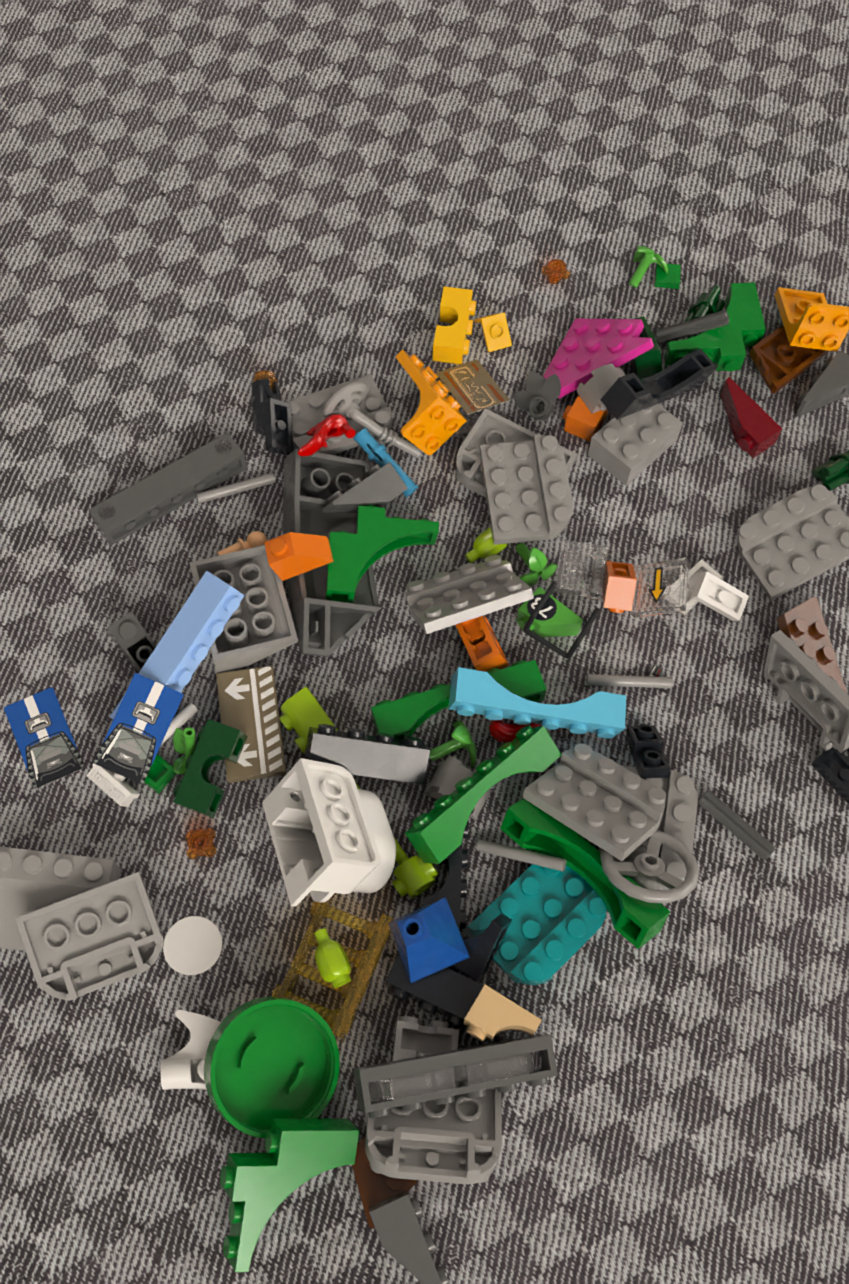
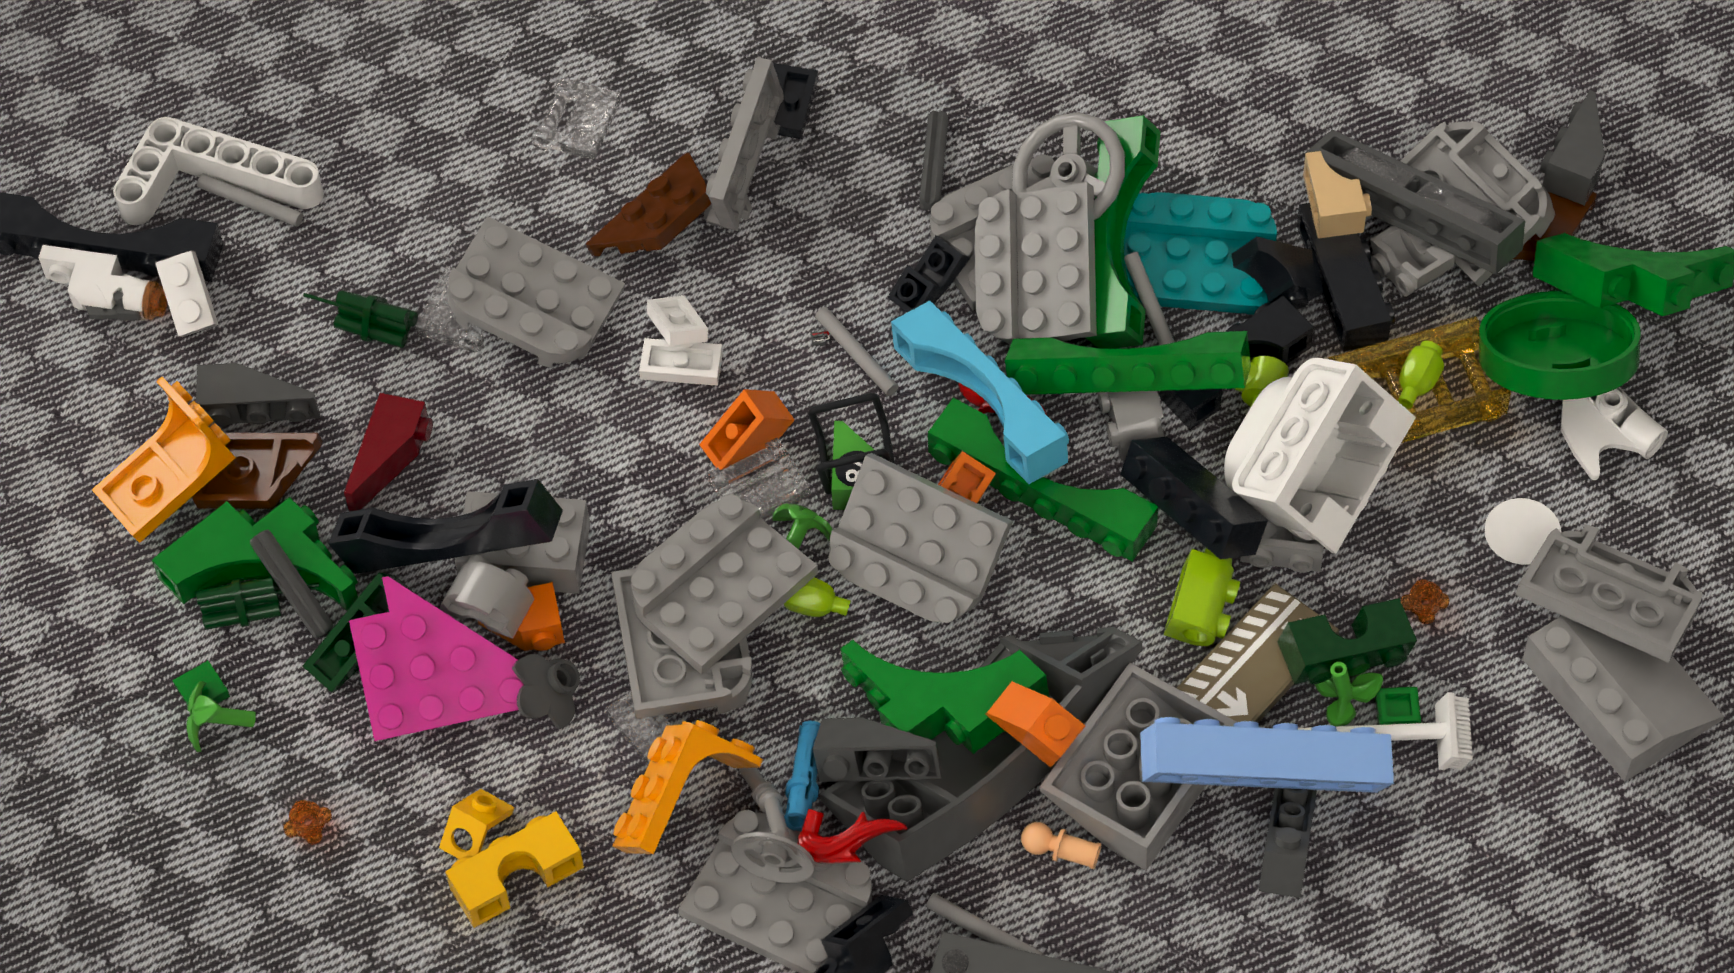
camera: 125 degrees left, 5 degrees down
sticker [4,687,84,789] -> none
sticker [94,673,184,784] -> none
blue slope [388,897,470,983] -> none
bright green plant [429,721,477,768] -> none
dark tan sticker [436,359,510,415] -> none
clear tile [630,558,689,618] -> none

